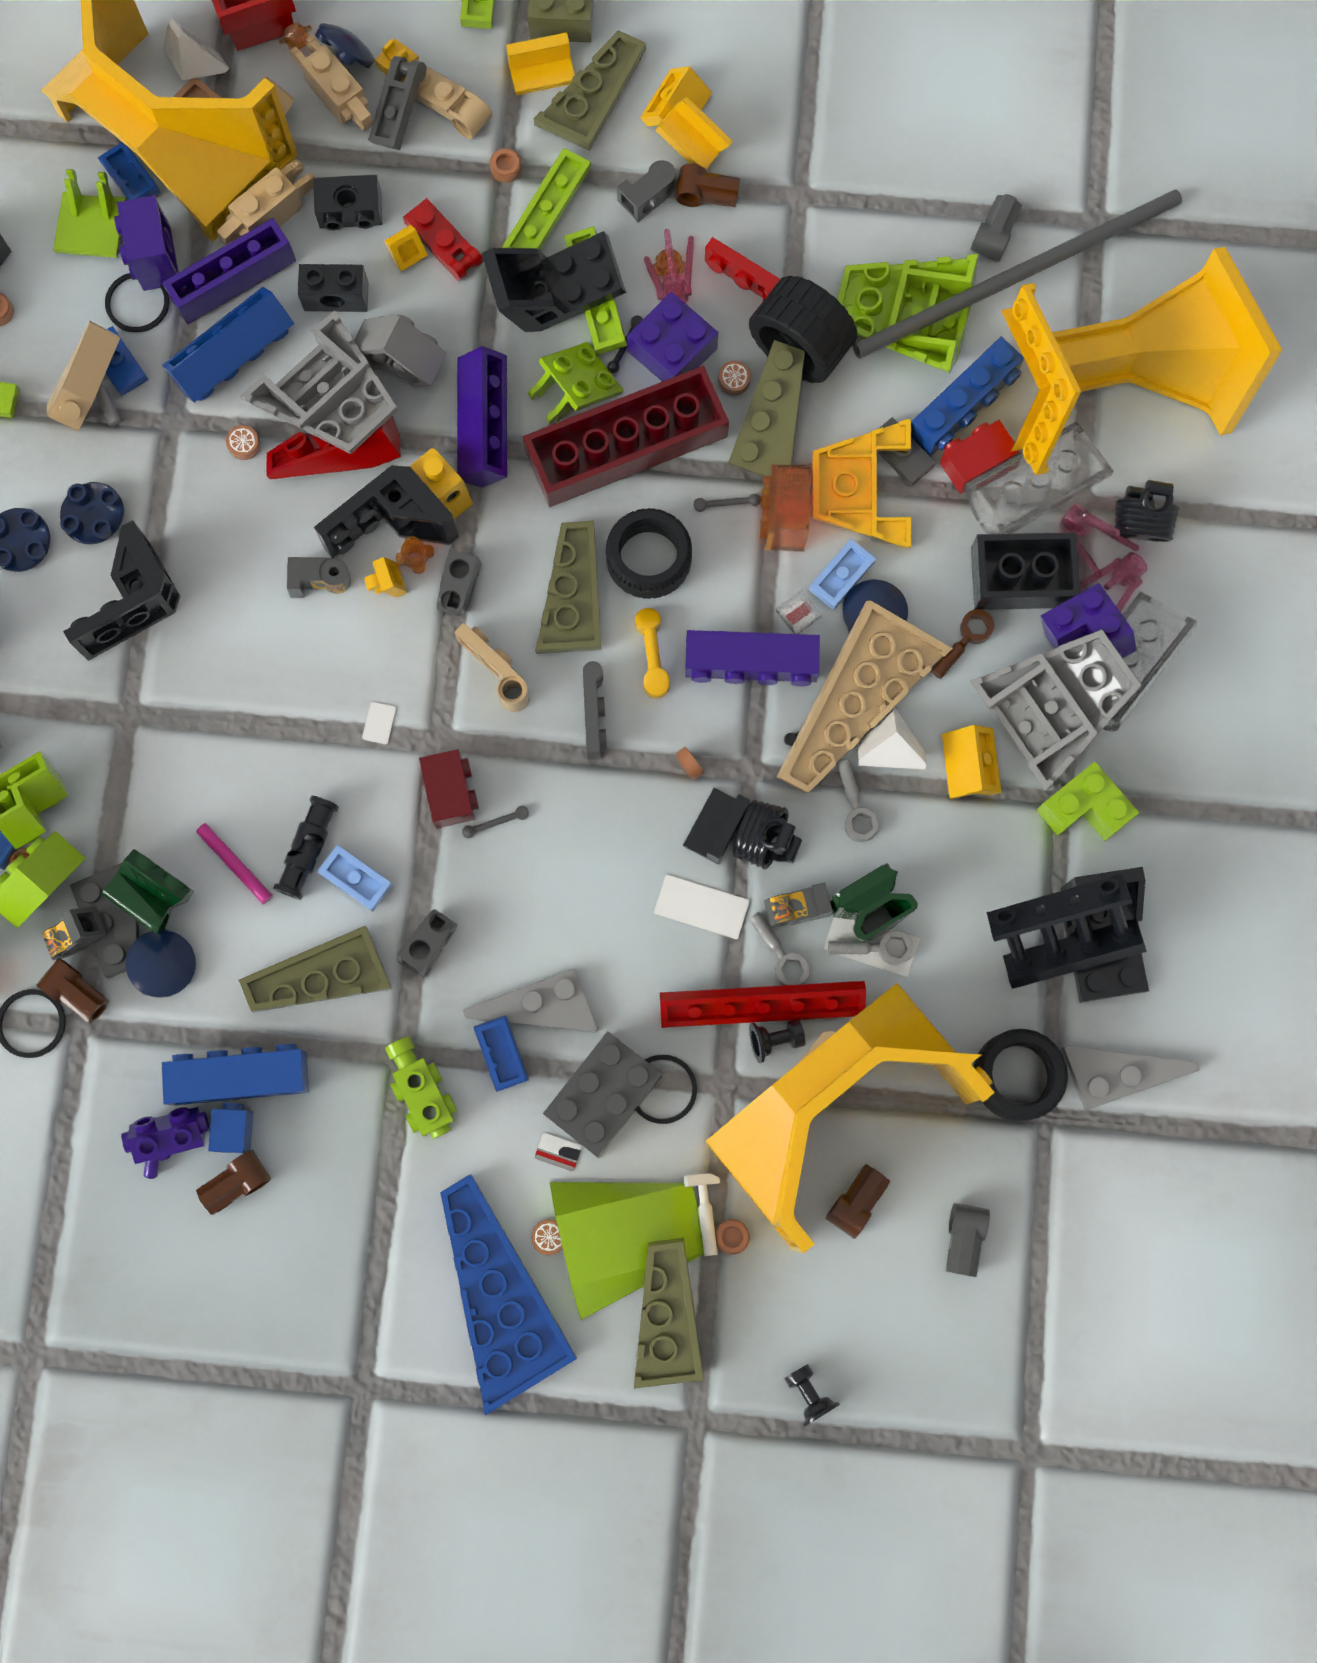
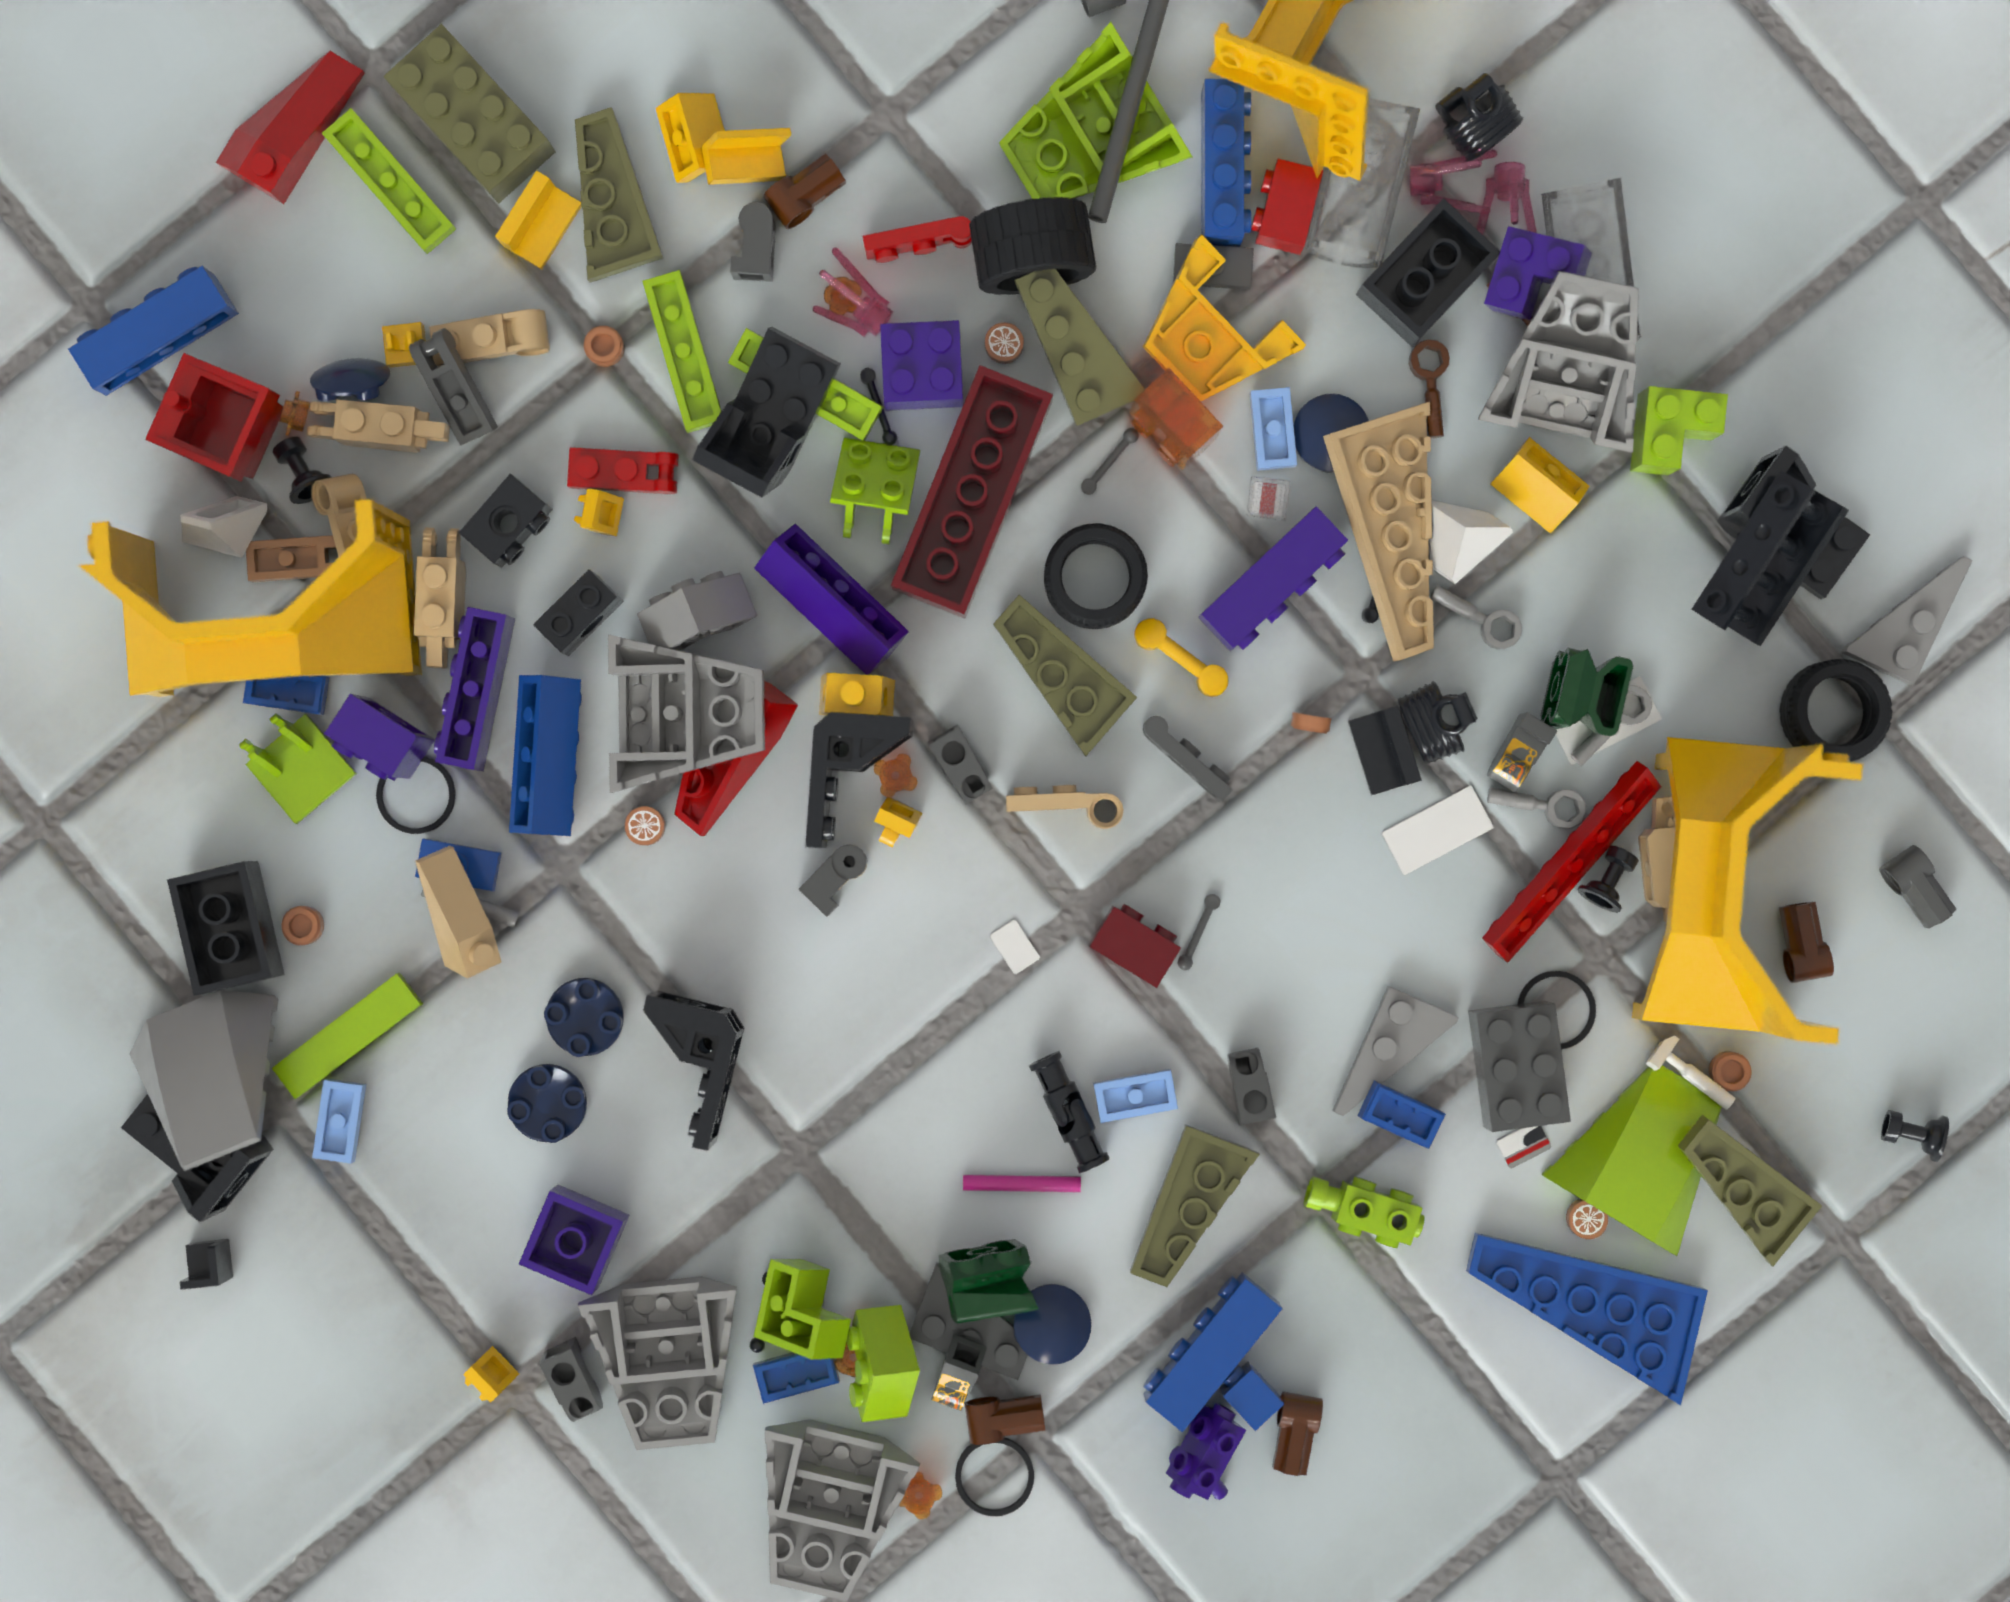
camera: 45 degrees left, 10 degrees up
none -> black piece [272,436,332,504]

